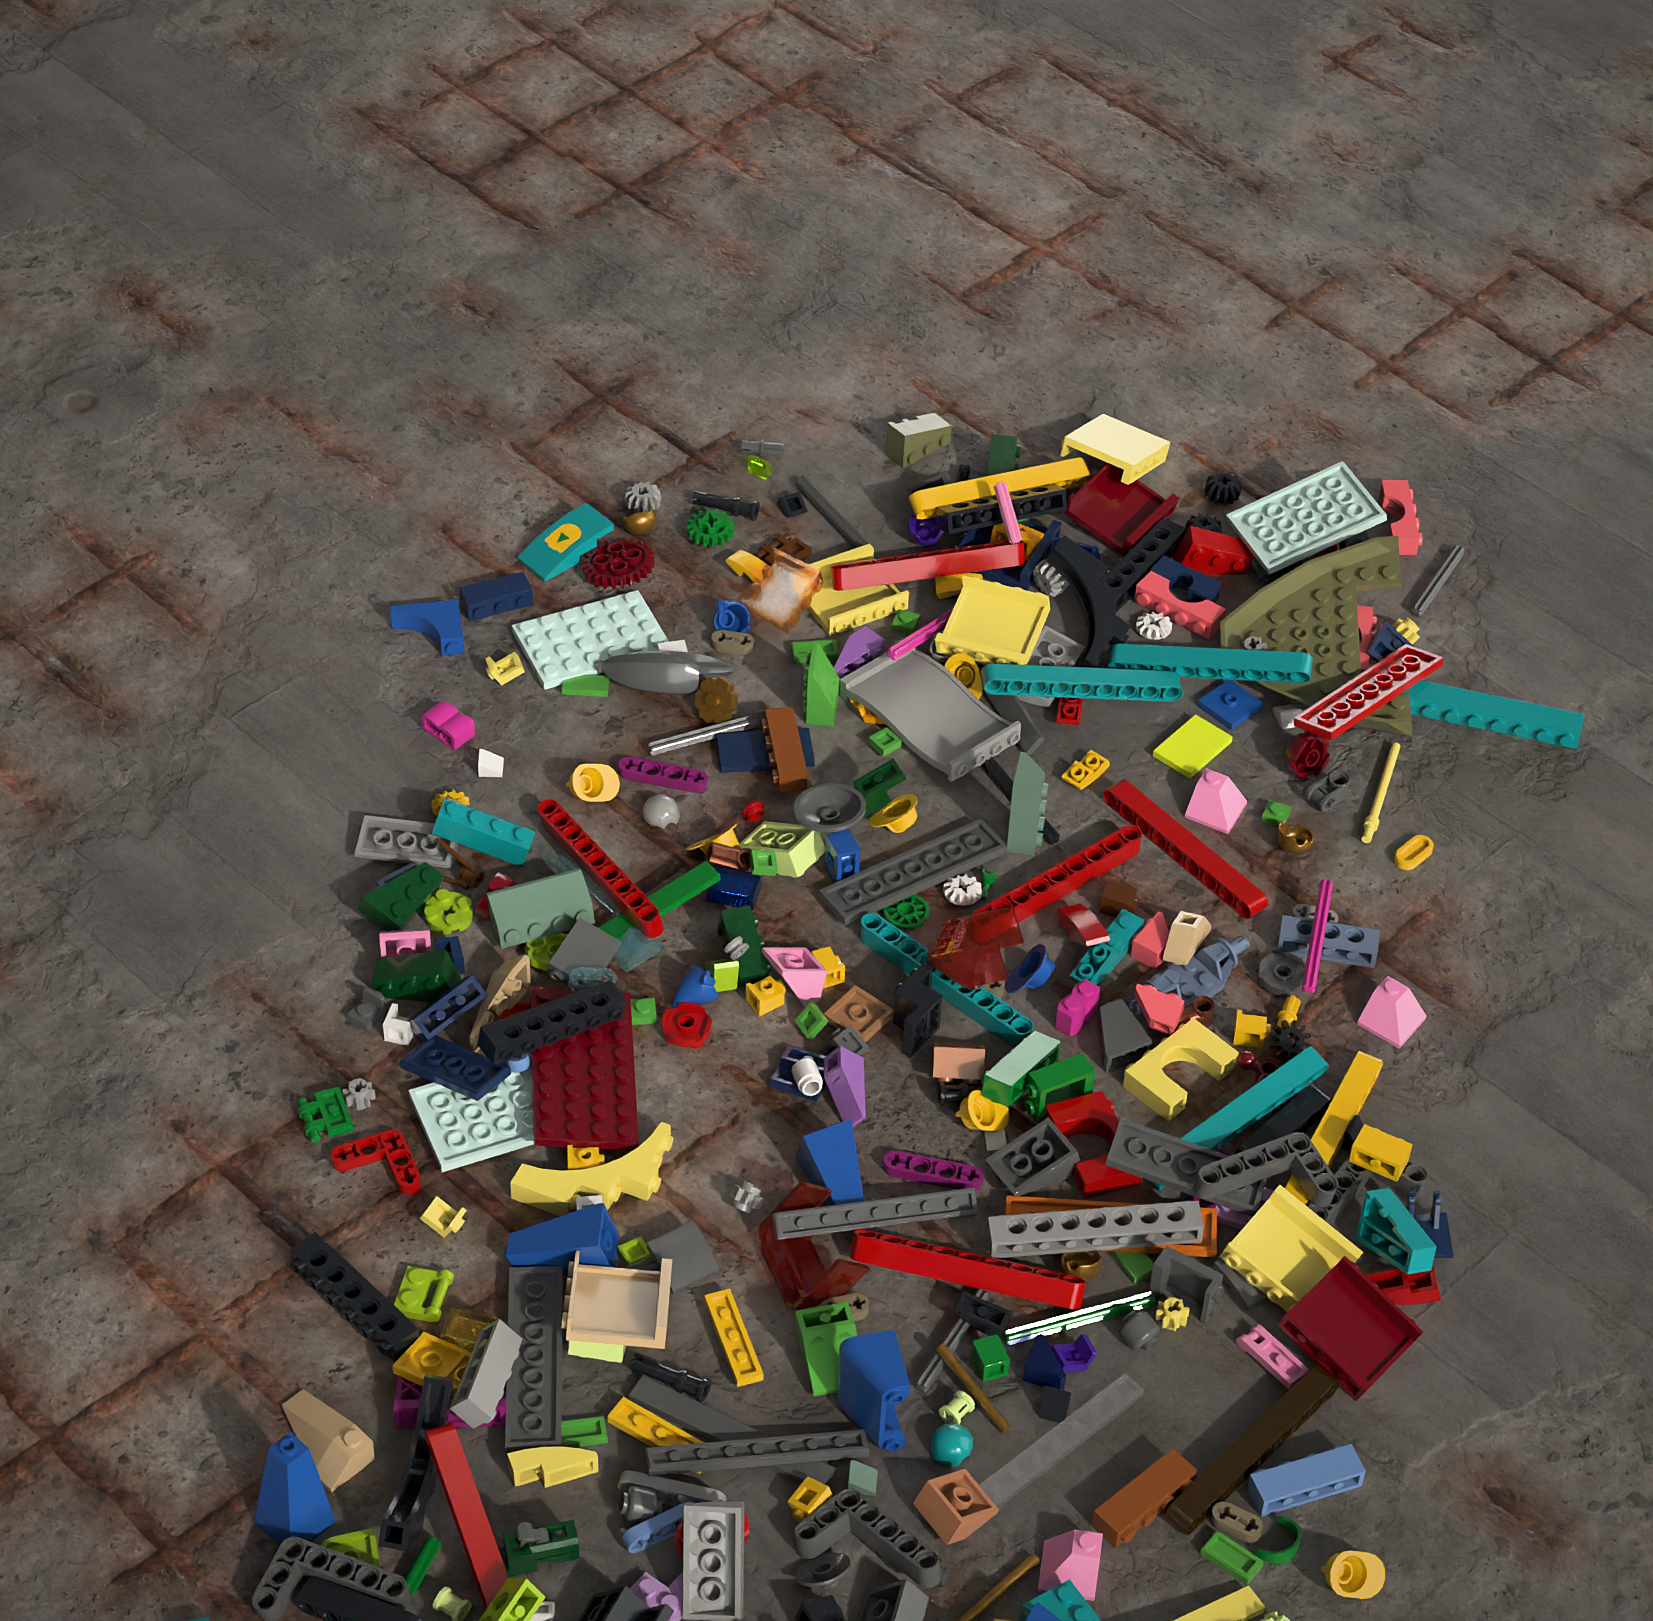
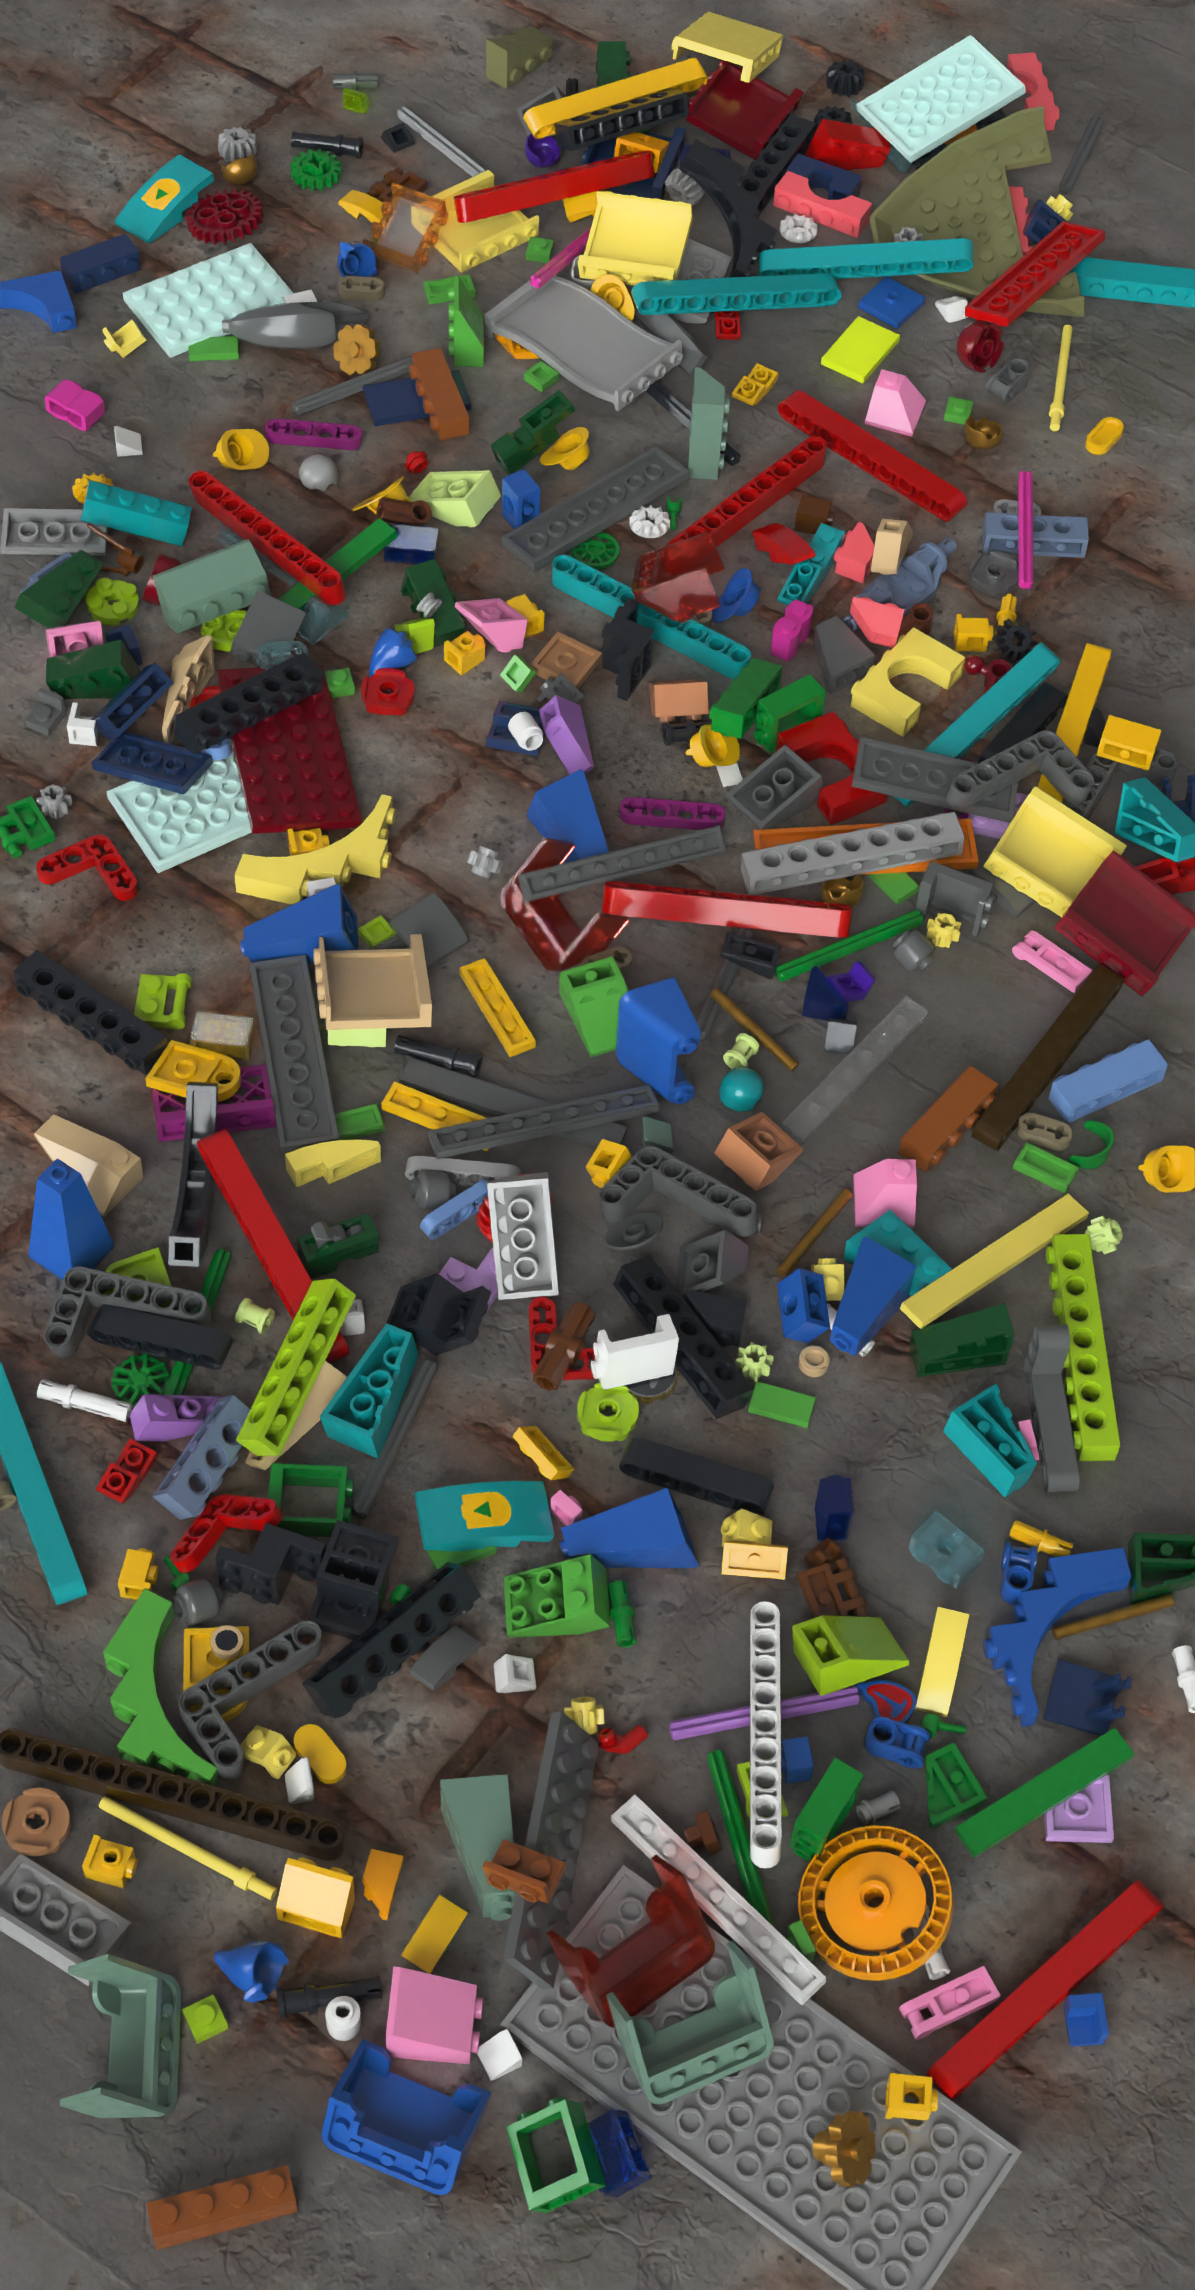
camera: 10 degrees left, 10 degrees up
light yellow bracket [420,1196,467,1238] -> none
light grey brick [450,1319,522,1429] -> none
bright green plate [749,849,778,876] -> none
dark grey dish [793,783,866,833] -> none
medium lavender slope [834,626,885,685] -> none
green panel [971,1334,1010,1382] -> none
bright pink axle [994,482,1022,544] -> none
bright pink slope [1357,976,1426,1049] -> none

